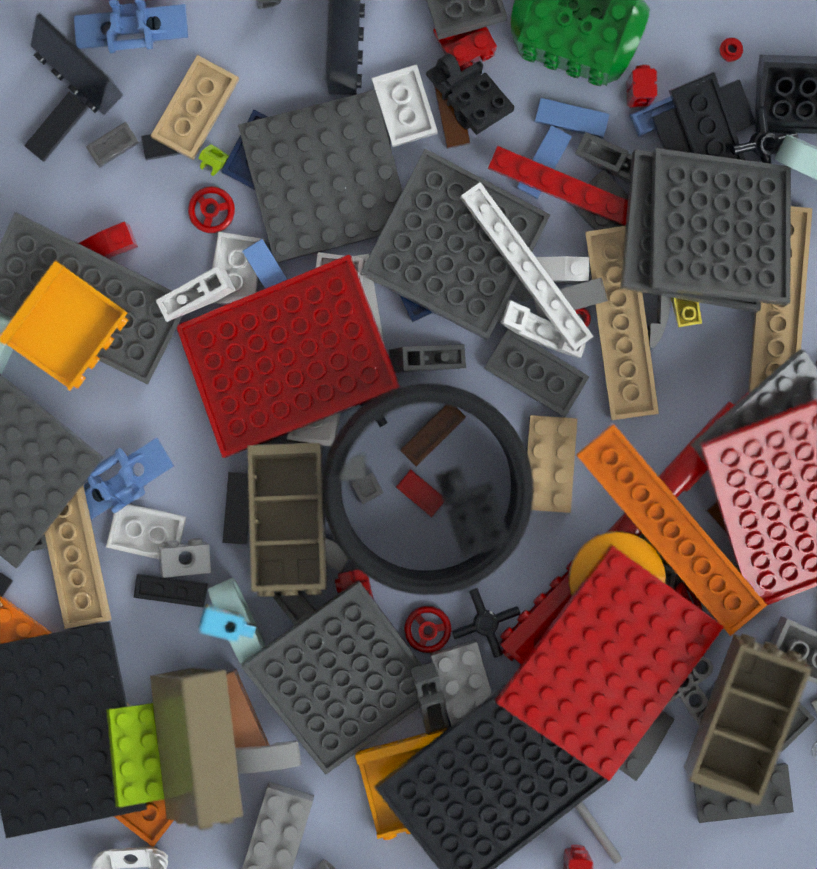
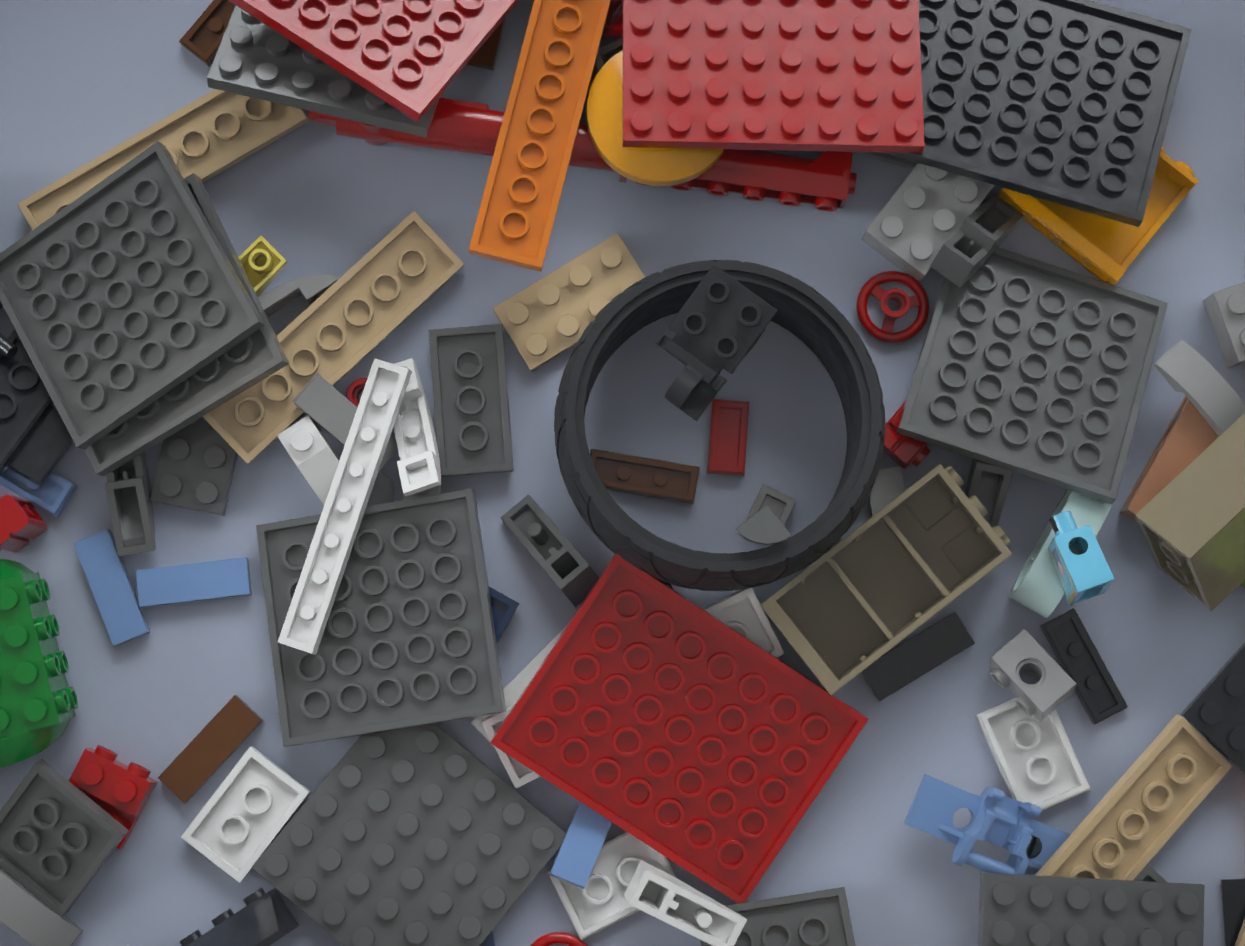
camera: 125 degrees left, 5 degrees down
black plate [426,53,515,135] -> none
black bar [451,588,521,658] -> none
red plate [488,146,628,226] -> none

